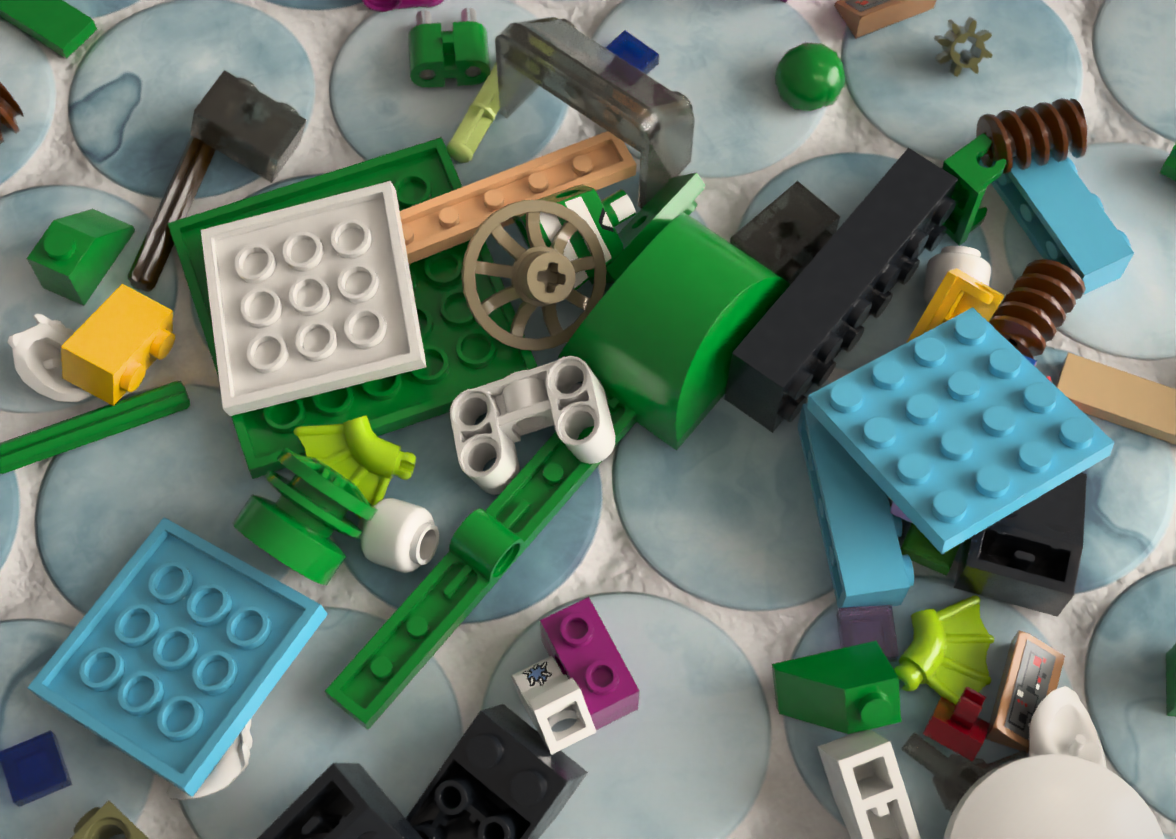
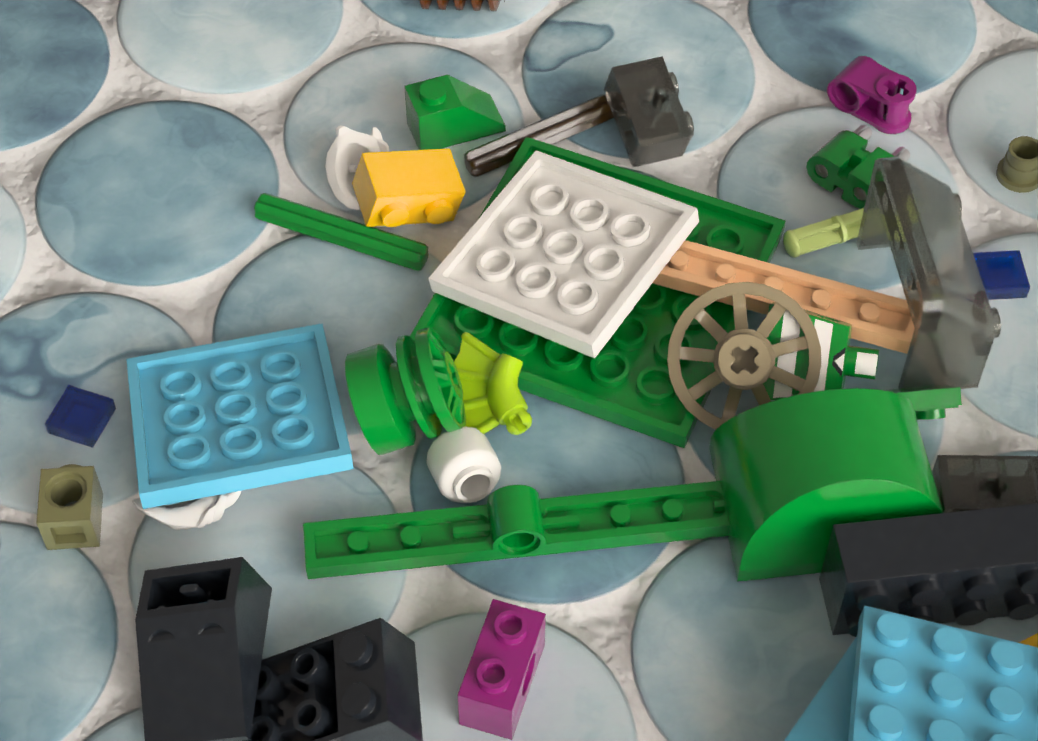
camera: 45 degrees right, 10 degrees down
white beam [450,356,615,495] -> none
white leg [511,656,596,755] -> none

